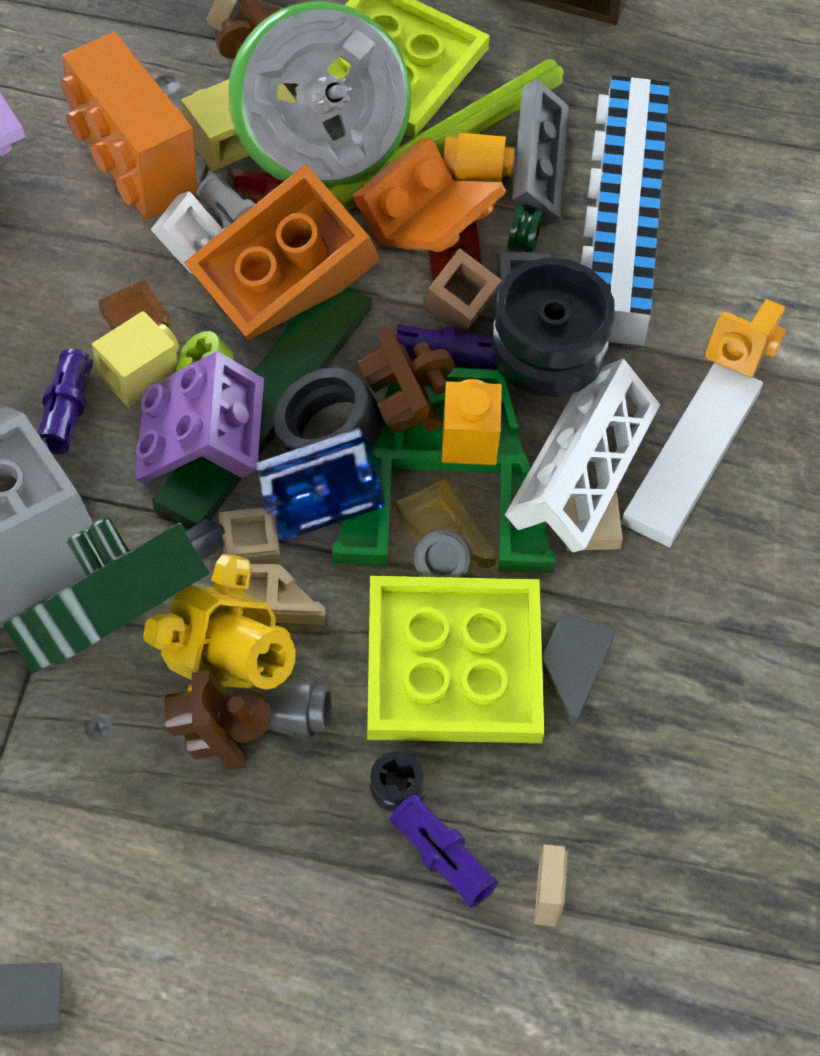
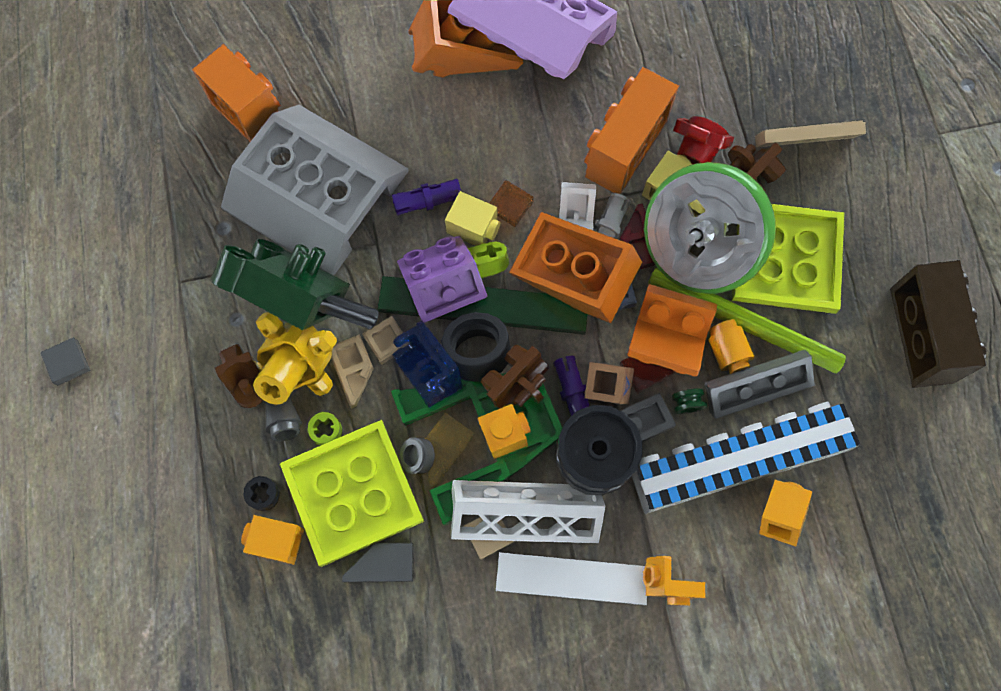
camera: 70 degrees right, 15 degrees up
dark purple pin [390,794,498,908] -> none
tan tile [534,845,568,927] -> none
none -> light orange brick [241,515,304,565]
none -> lime bush [307,412,343,446]
none -> red piece [673,116,734,164]
none -> light orange brick [759,480,813,547]

